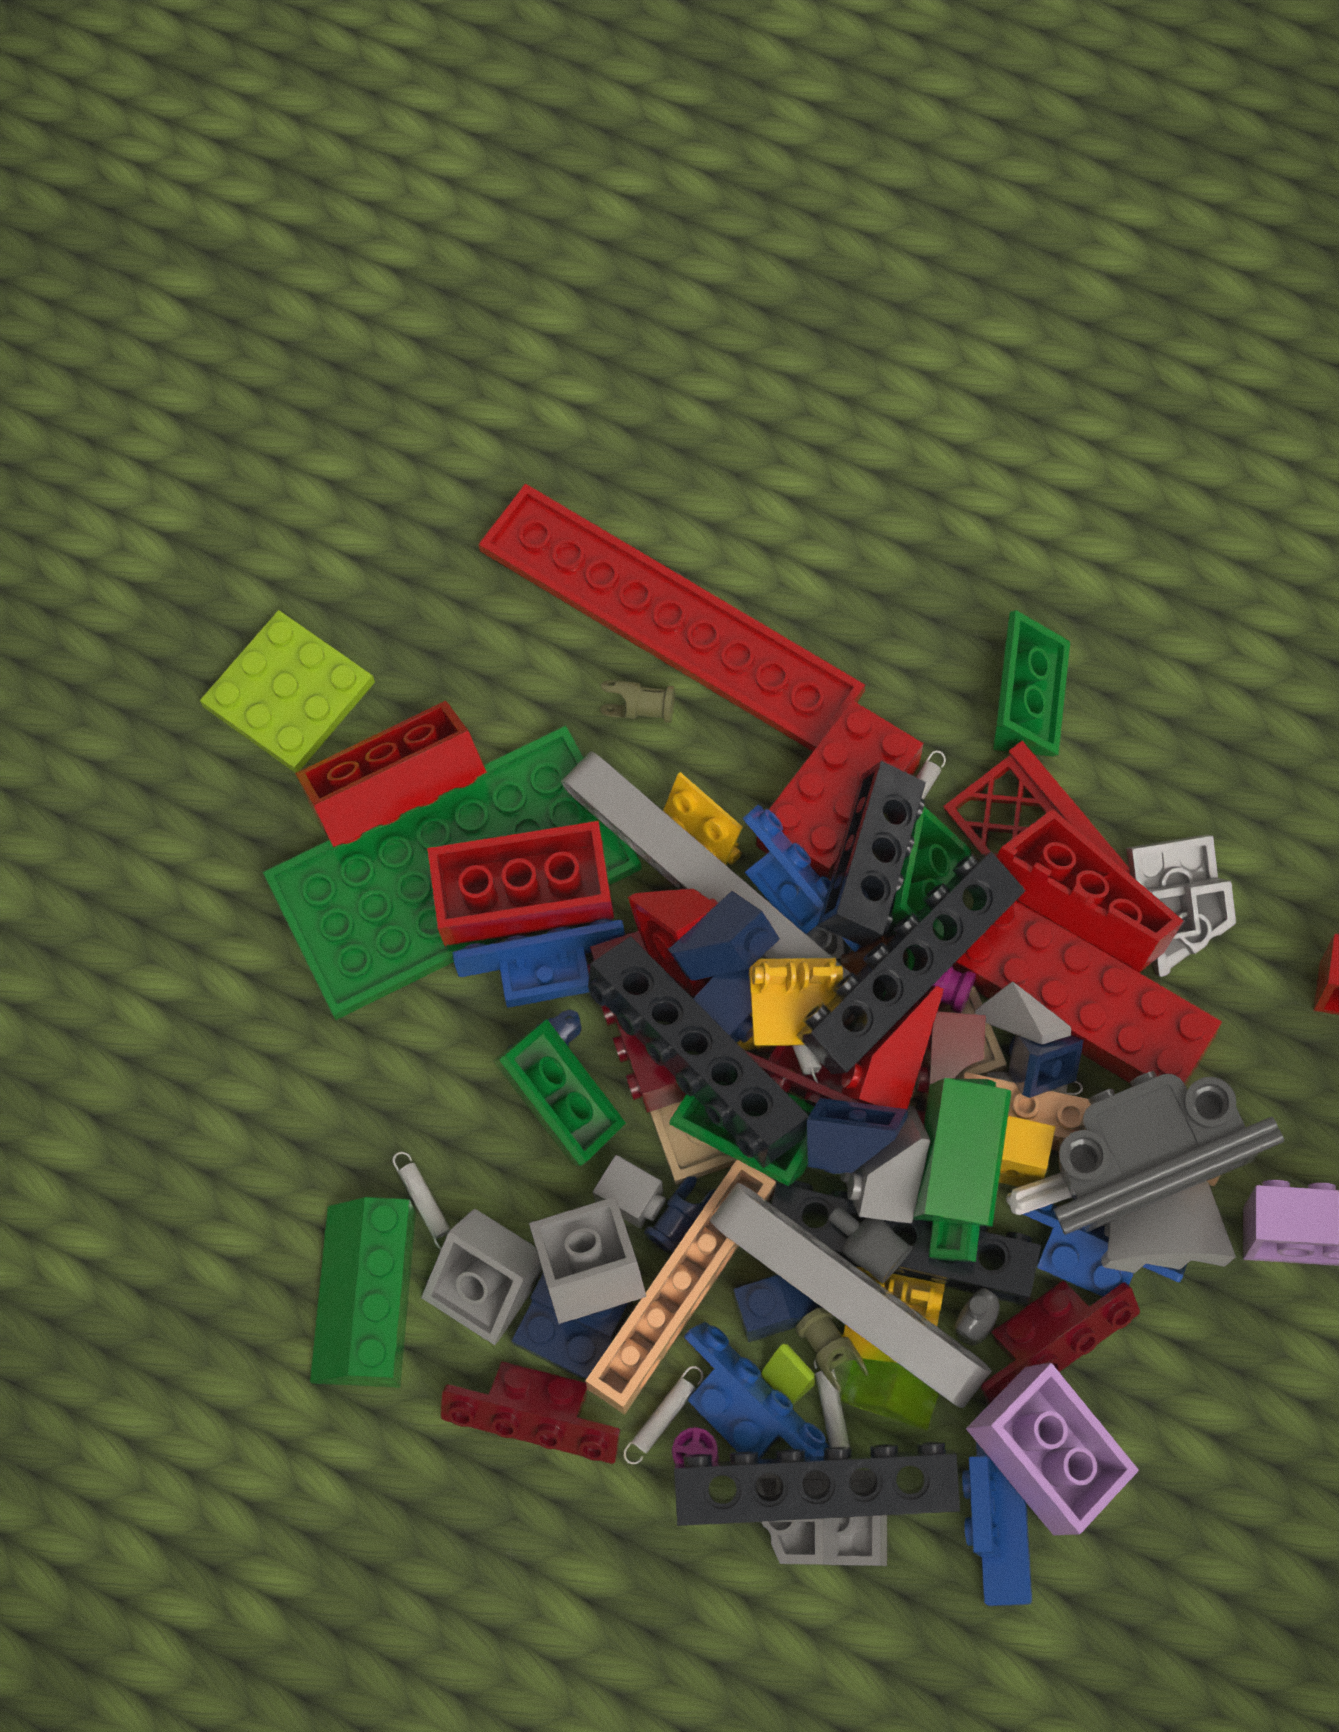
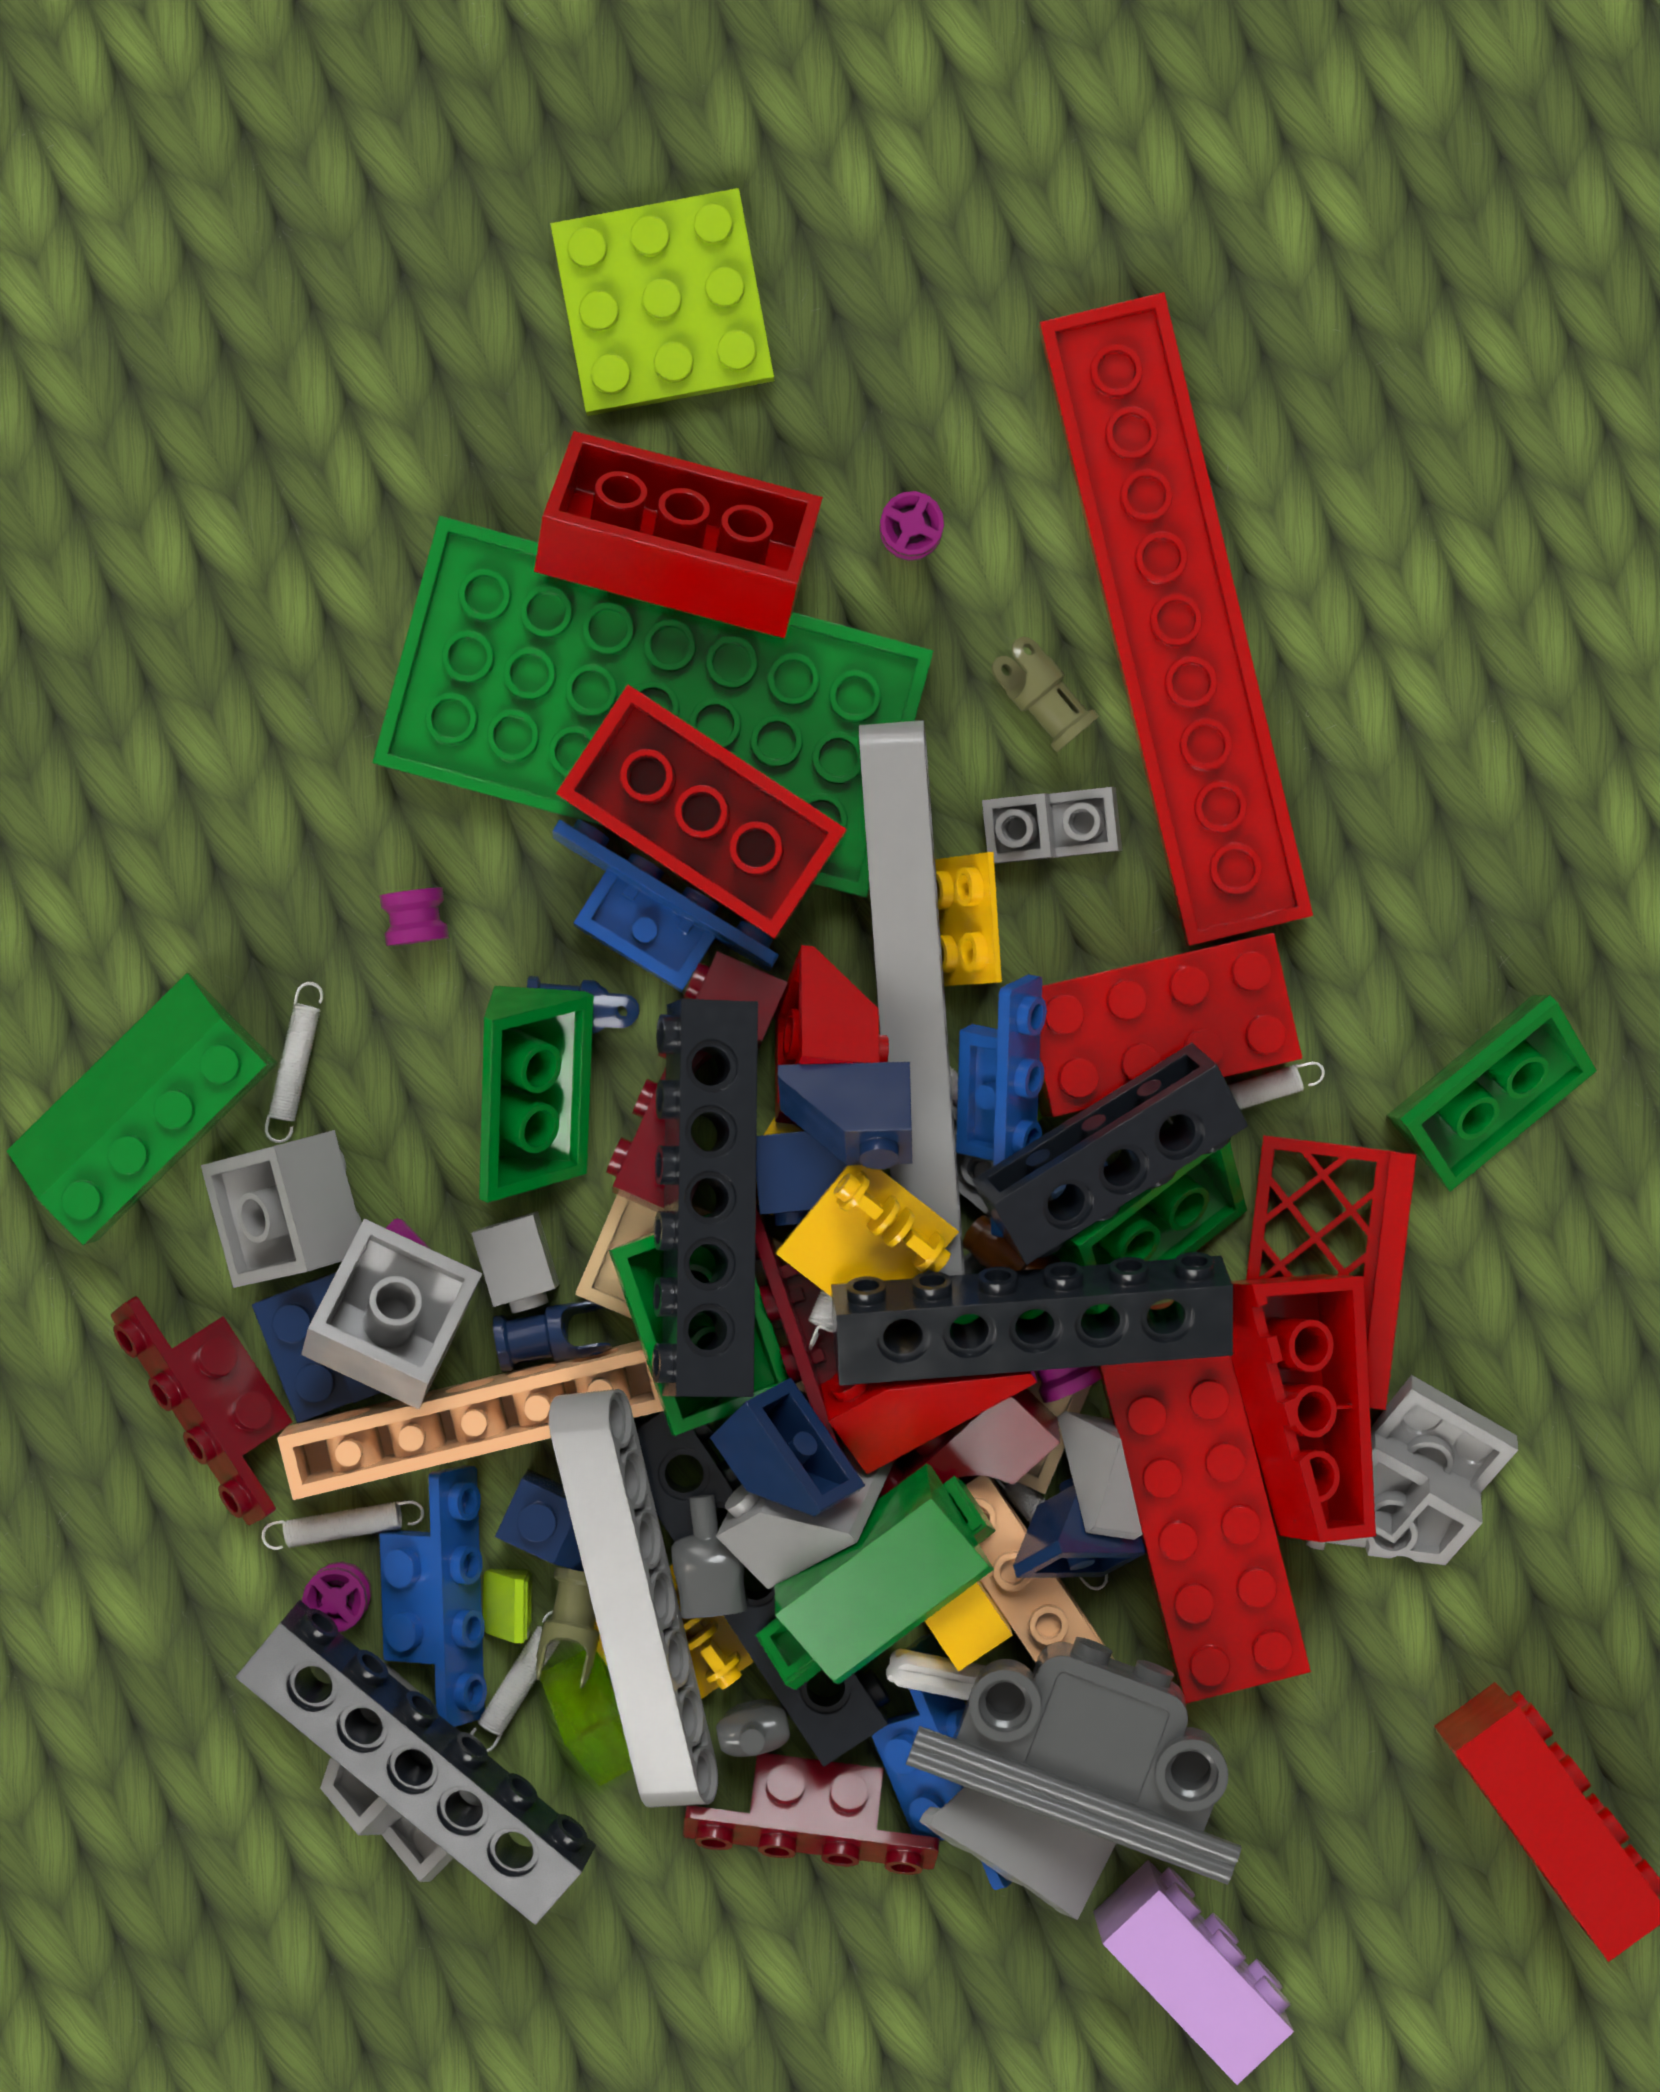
camera: 30 degrees right, 20 degrees up
blue bracket [962,1442,1032,1606] -> none
lavender brick [966,1363,1139,1535] -> none
none -> magenta wheel [379,887,450,946]
none -> magenta wheel [879,491,944,561]
none -> light grey slope [982,787,1122,864]

